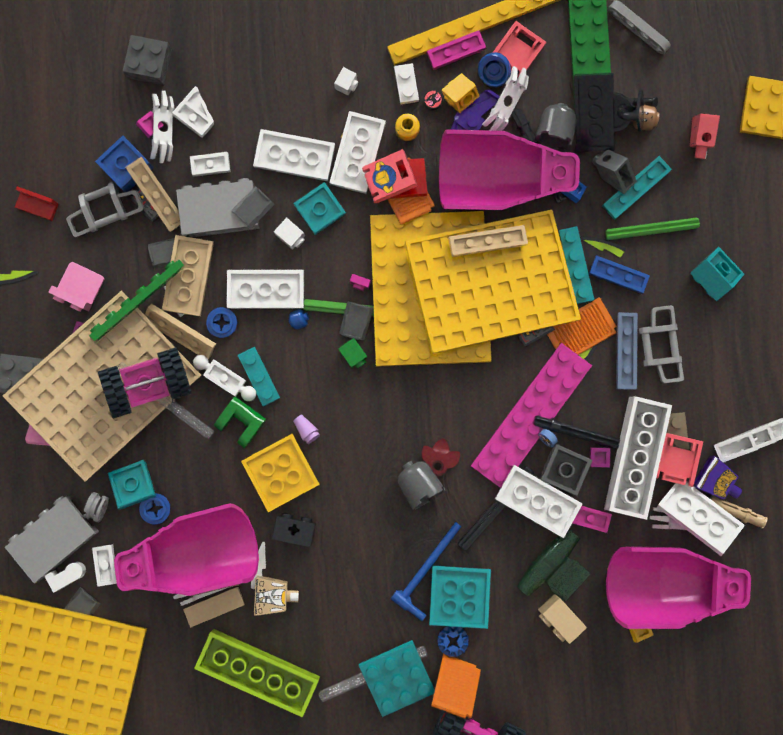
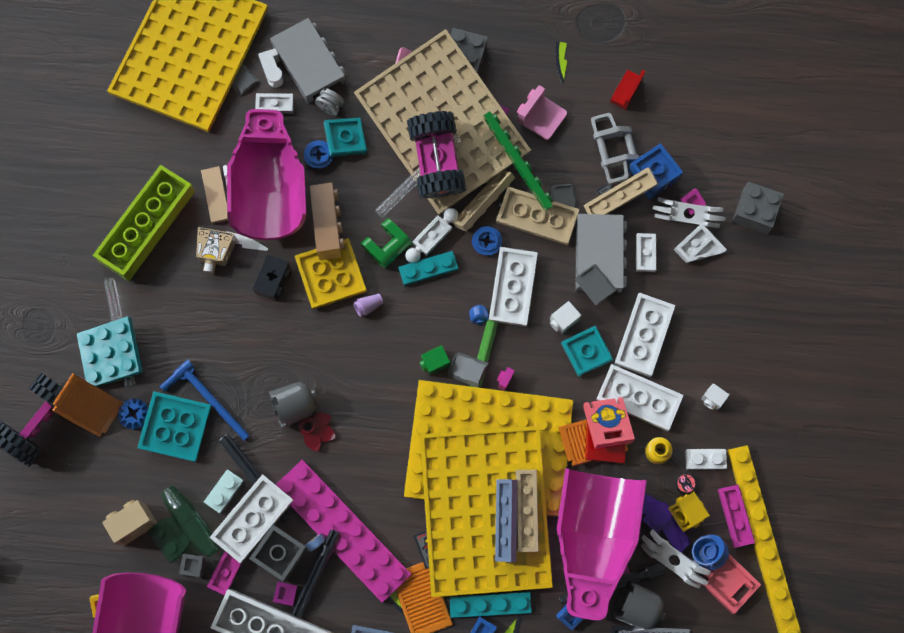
camera: 100 degrees right, 10 degrees down
none -> dark grey brick [179,554,206,579]
none -> light aqua plate [204,469,244,514]
none -> medium nougat brick [310,182,345,260]
none -> sand blue plate [495,479,517,562]

